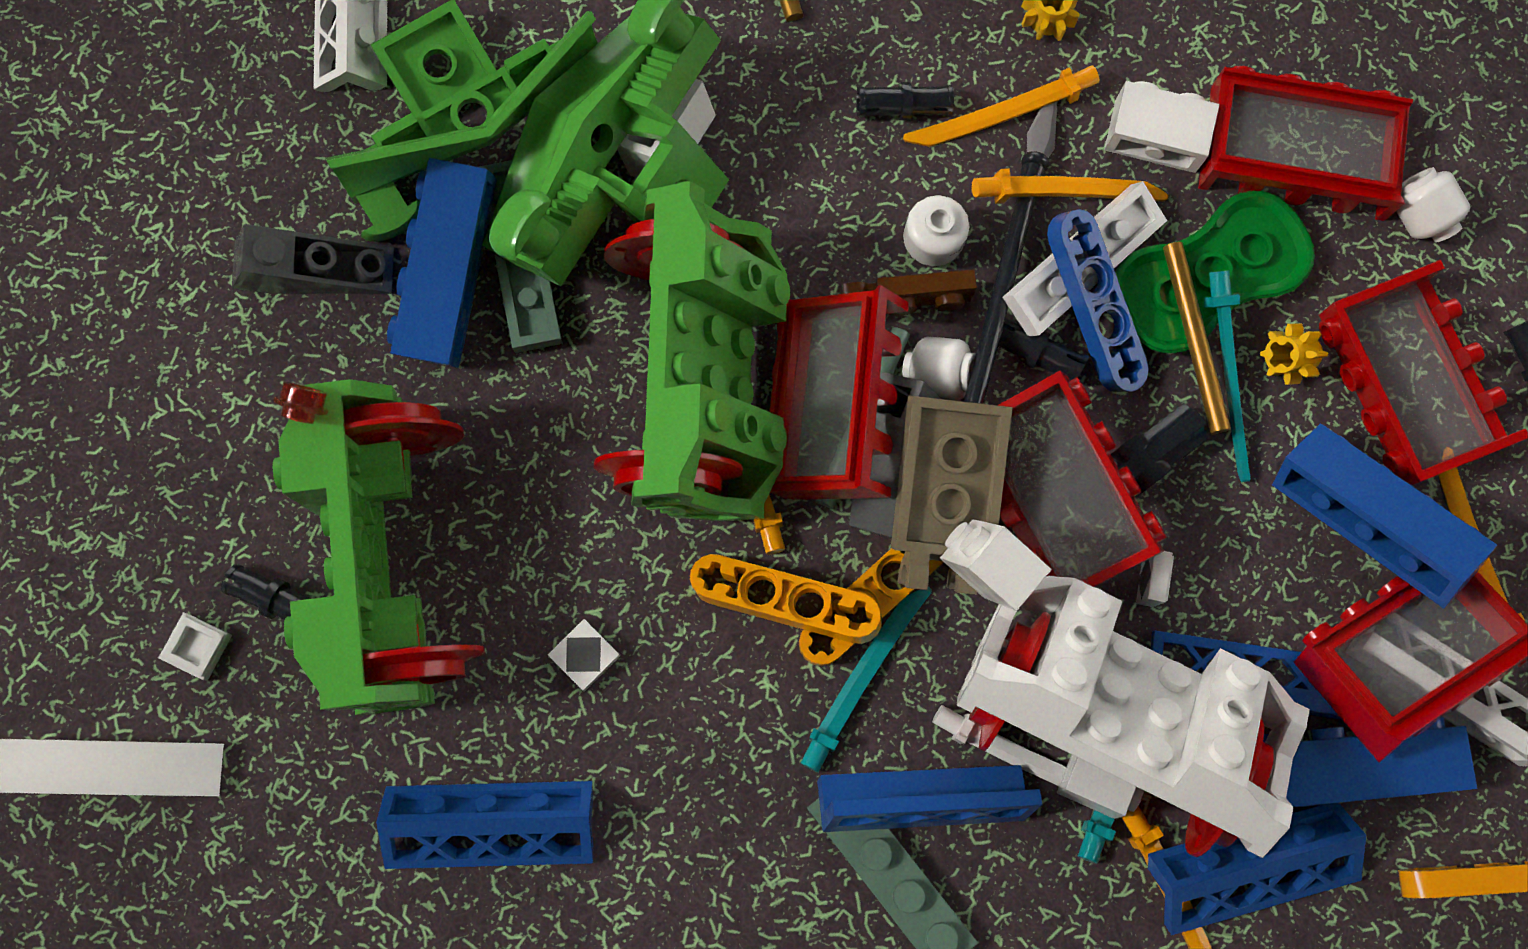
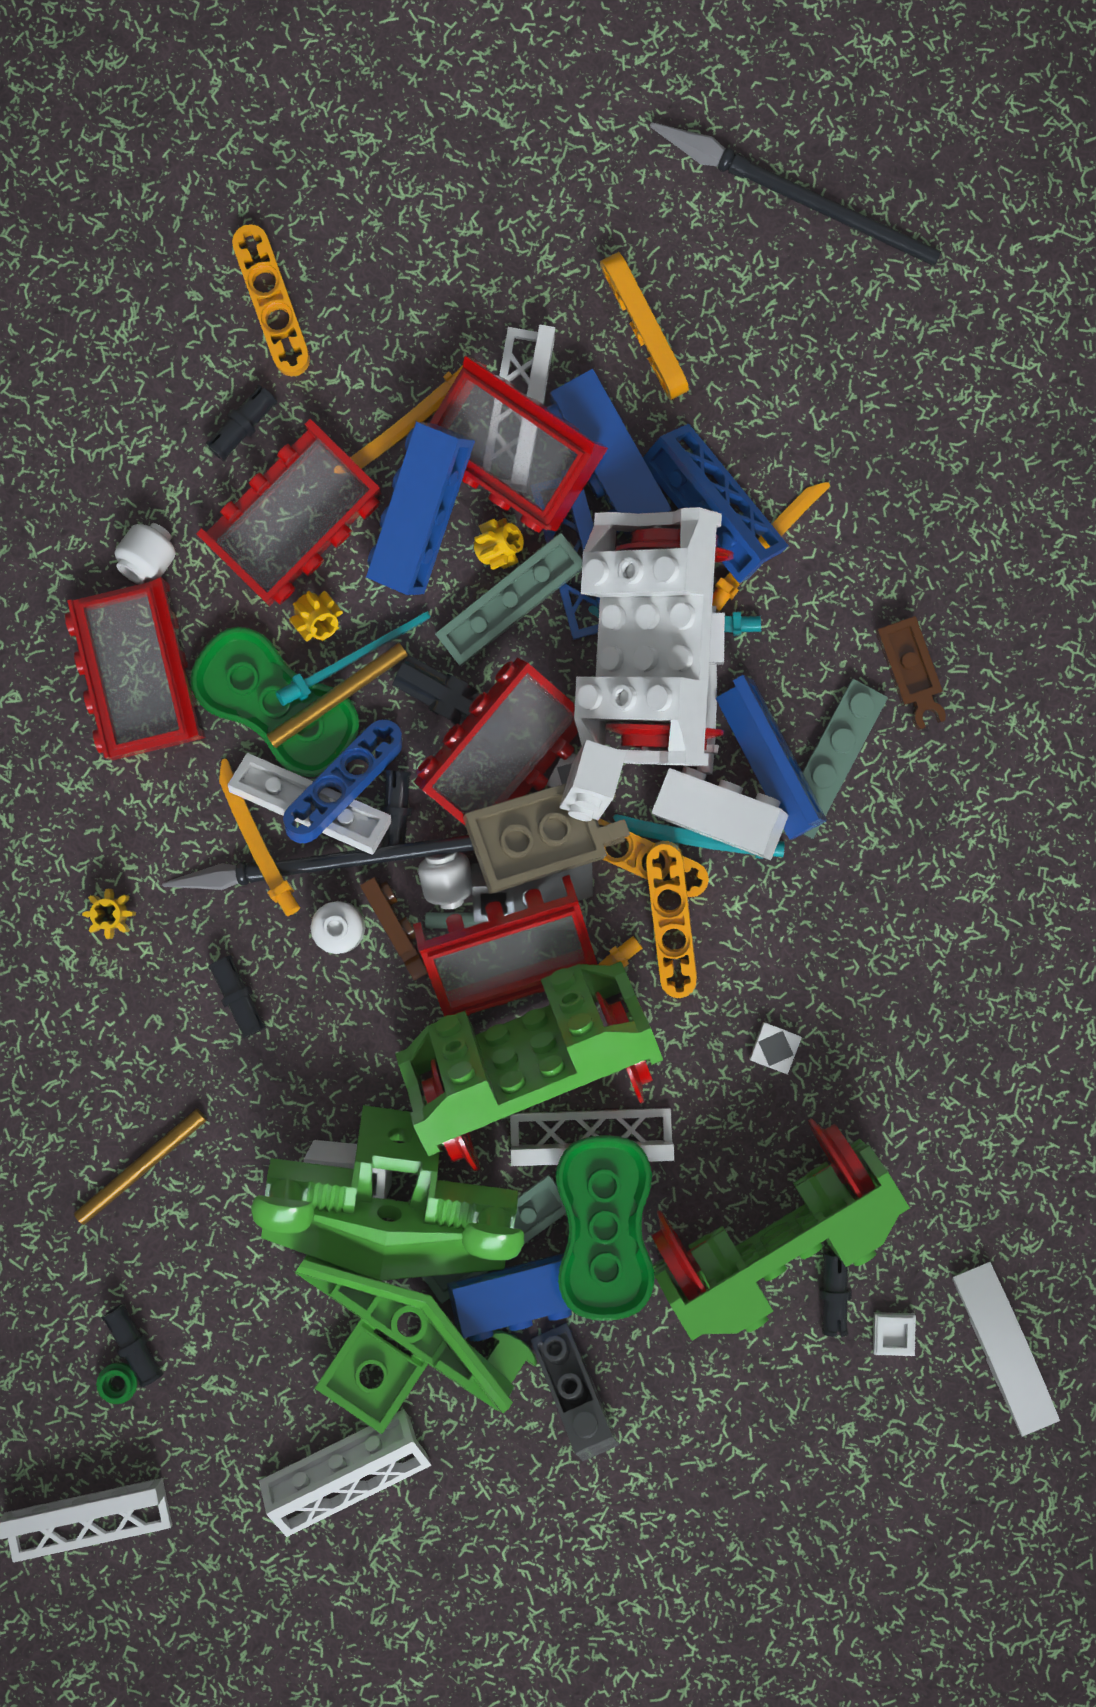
camera: 110 degrees left, 10 degrees up
clear red plate [273,382,329,424] -> none
blue fence [376,781,593,869] -> none
light orange sword [903,65,1100,147] -> none
white brick [1104,81,1219,173] -> none
white tile [1136,551,1174,607] -> none
none -> sand green plate [435,533,583,667]
none -> yellow gear [474,518,524,570]
none -> white fence [510,1108,674,1166]
none -> green plate [556,1135,655,1321]
none -> white brick [652,766,789,860]

